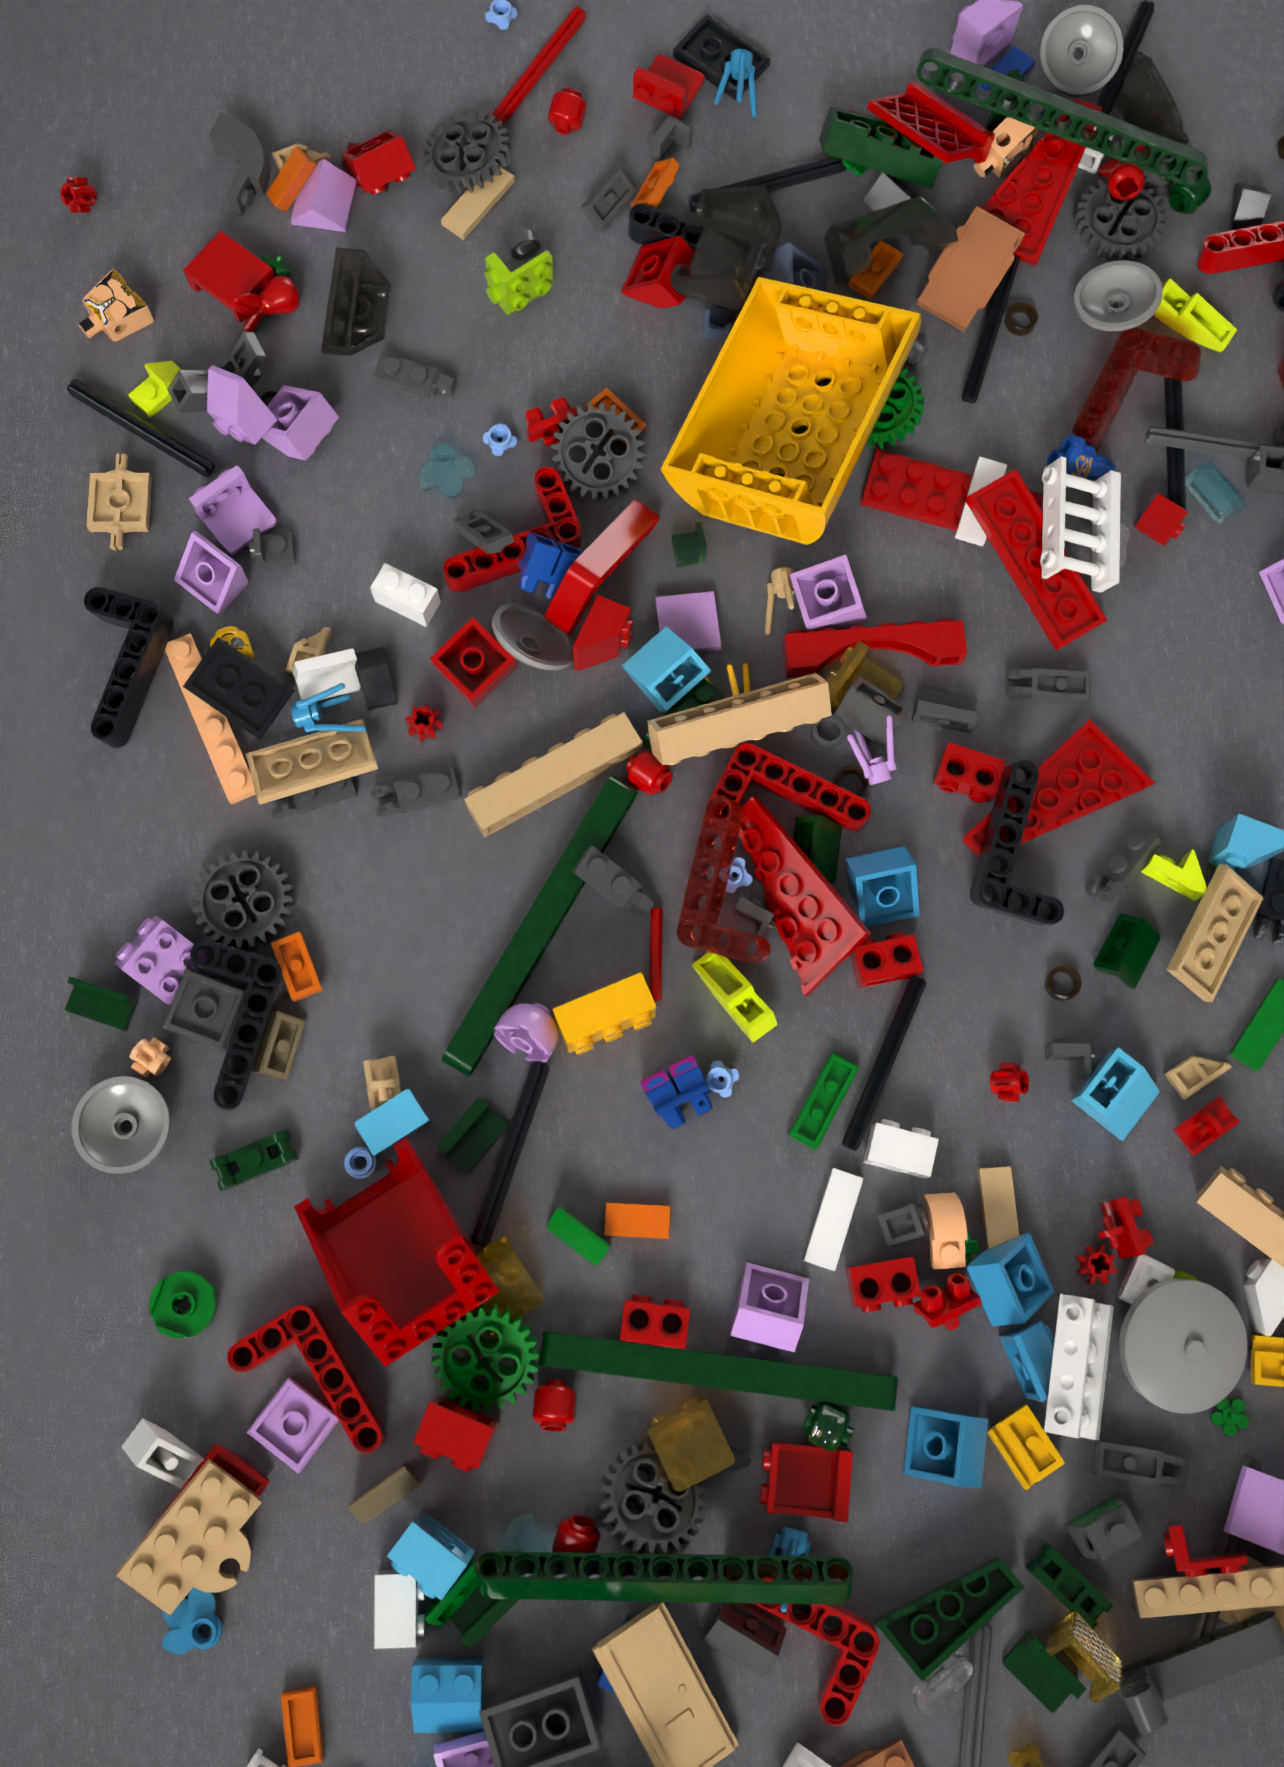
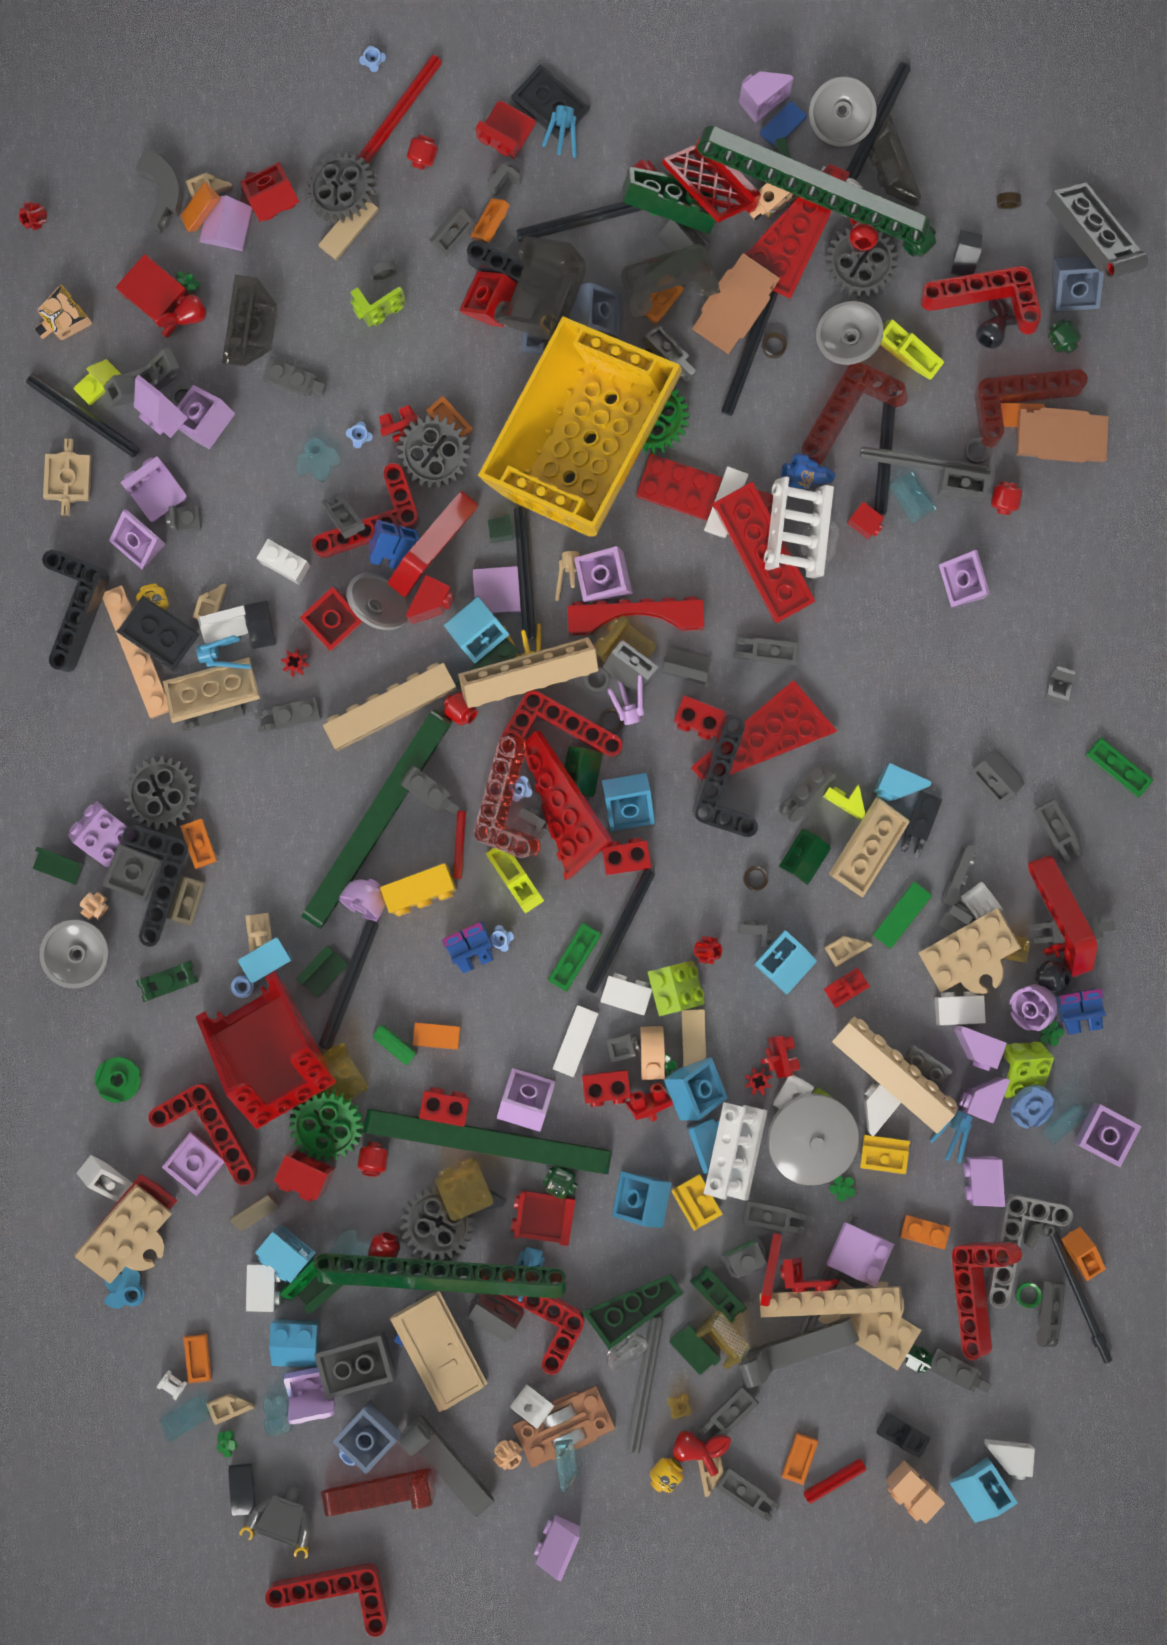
camera: 10 degrees right, 10 degrees up
none -> black axle [514,507,536,640]
none -> lime bracket [648,961,705,1016]
none -> red tile [760,1233,782,1307]

